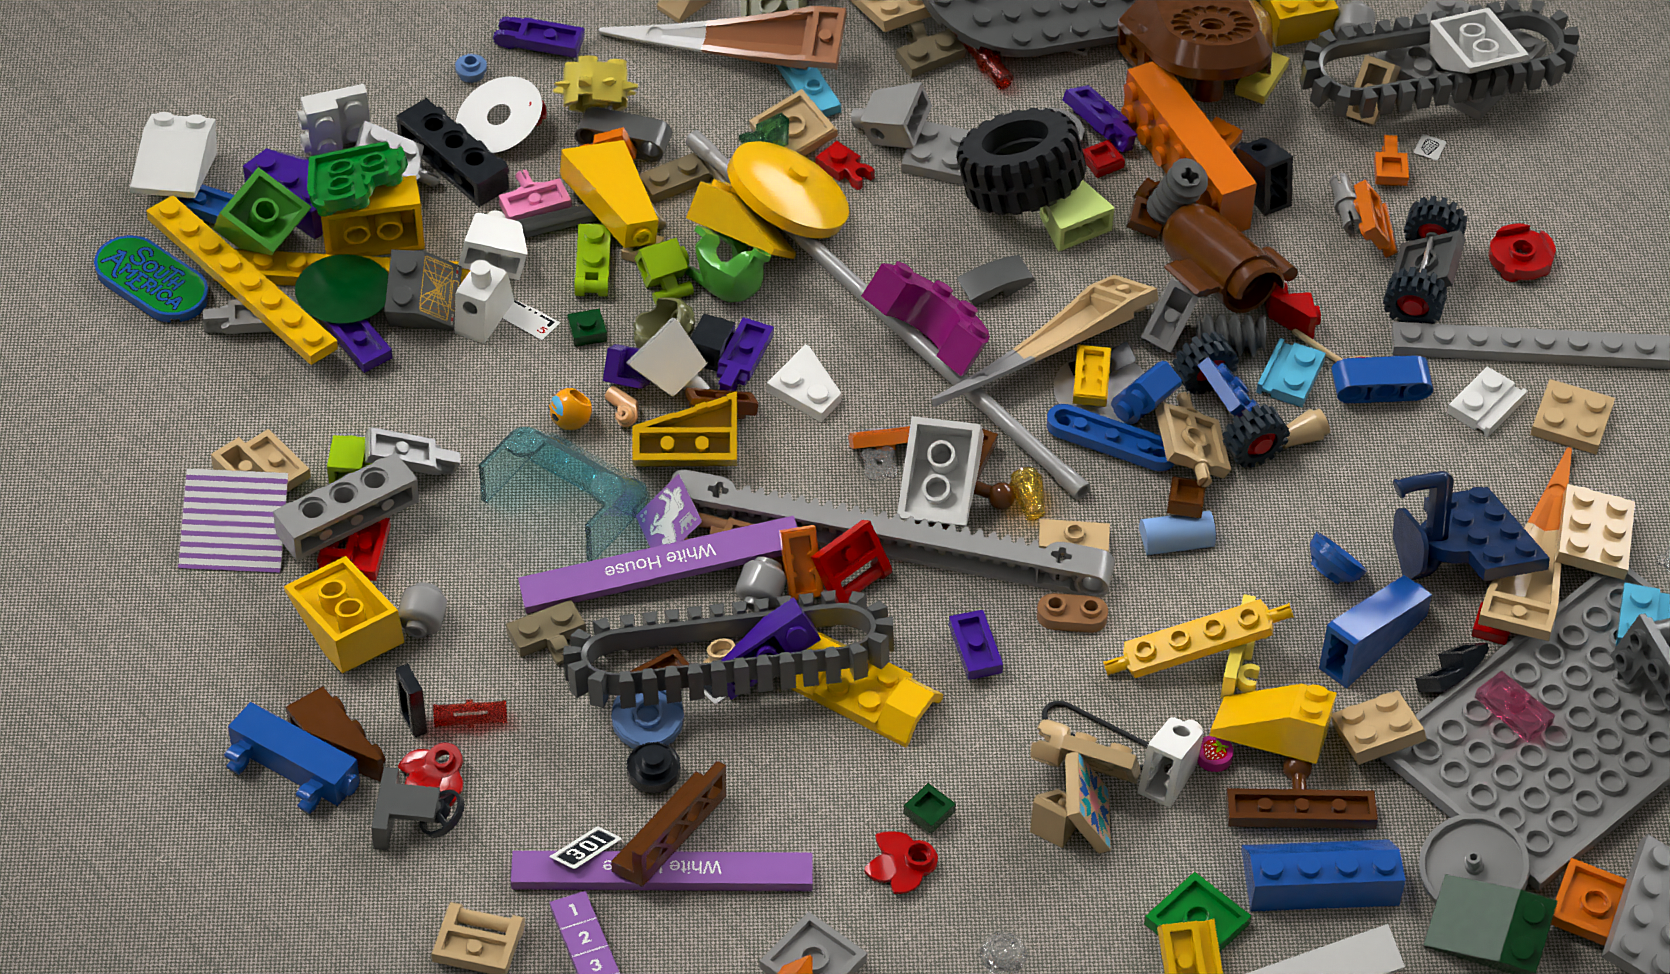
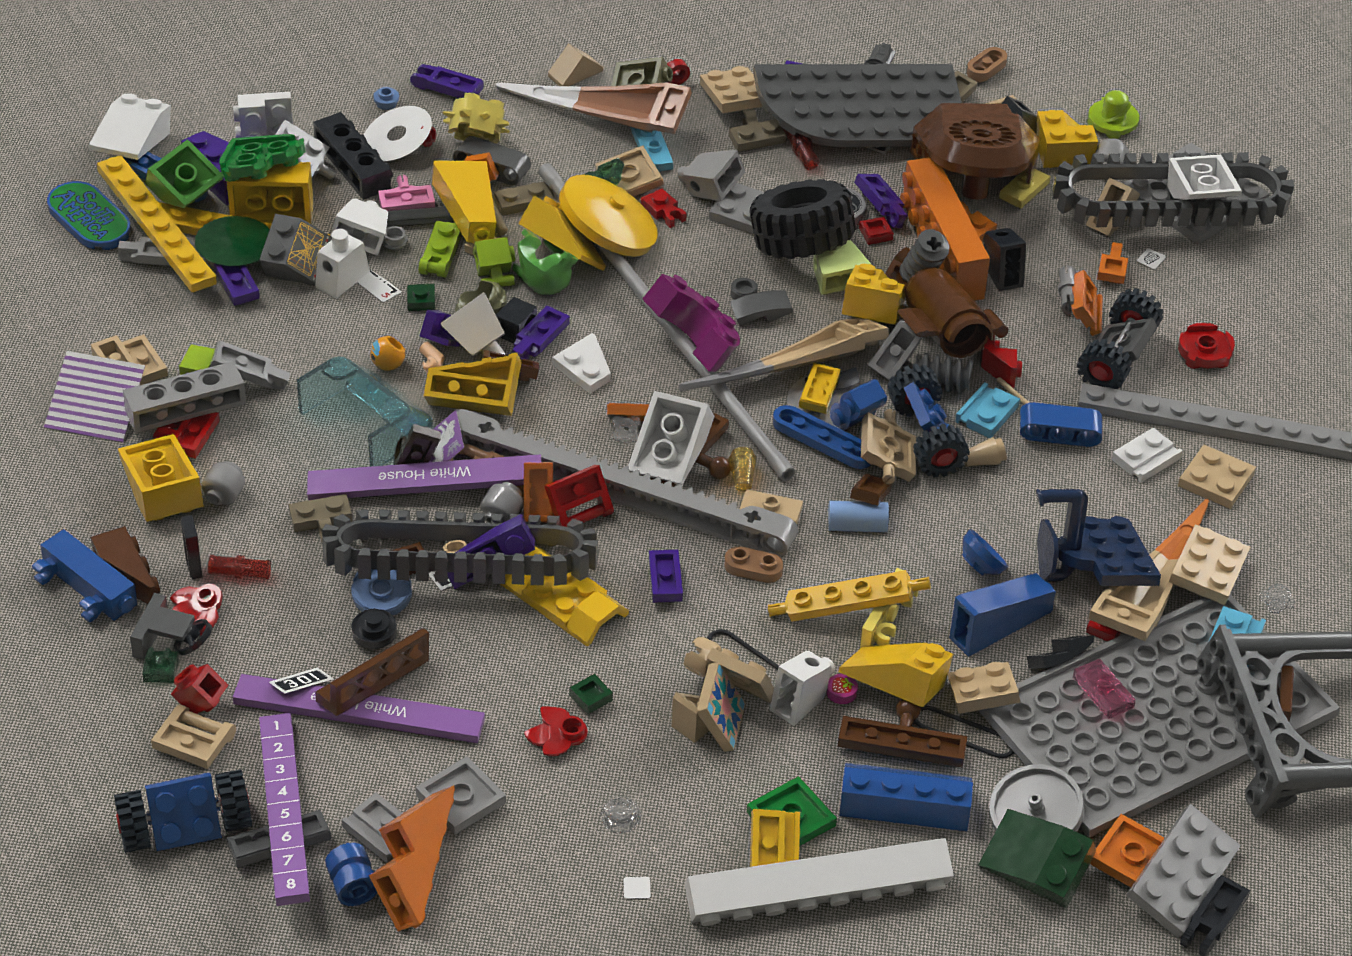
camera: 10 degrees right, 5 degrees down
none -> clear green tile [142,647,179,683]
none -> red brick [171,664,228,714]
none -> light grey plate [382,226,408,251]
none -> dark brown plate [393,424,441,465]
none -> dark grey tile [730,278,758,300]
none -> yellow slope [842,264,905,325]
none -> black piece [914,706,1014,758]

